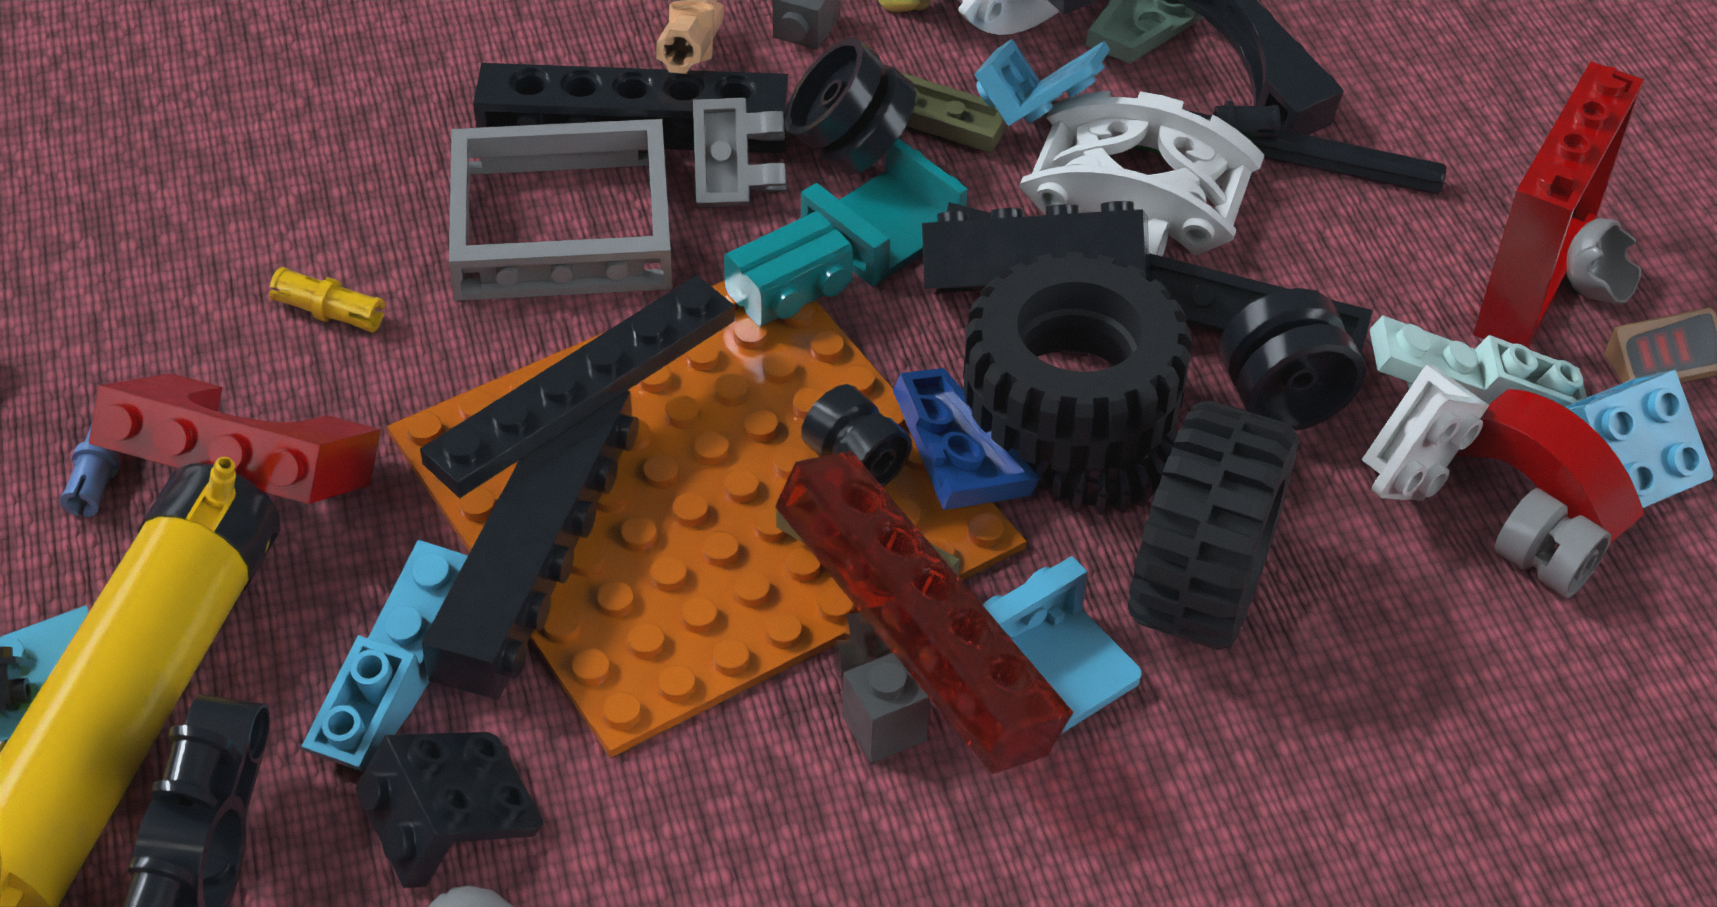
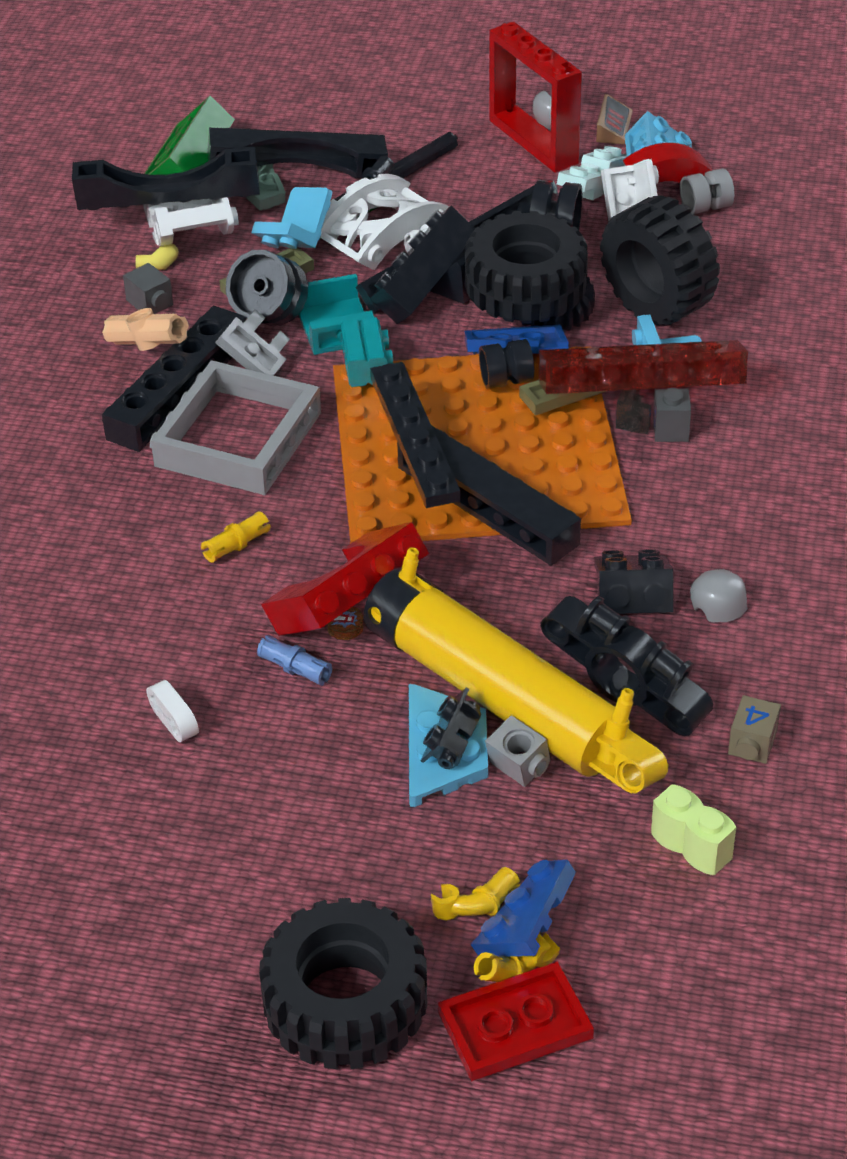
camera: 60 degrees left, 5 degrees down
medium azure slope [301,540,468,771] -> none

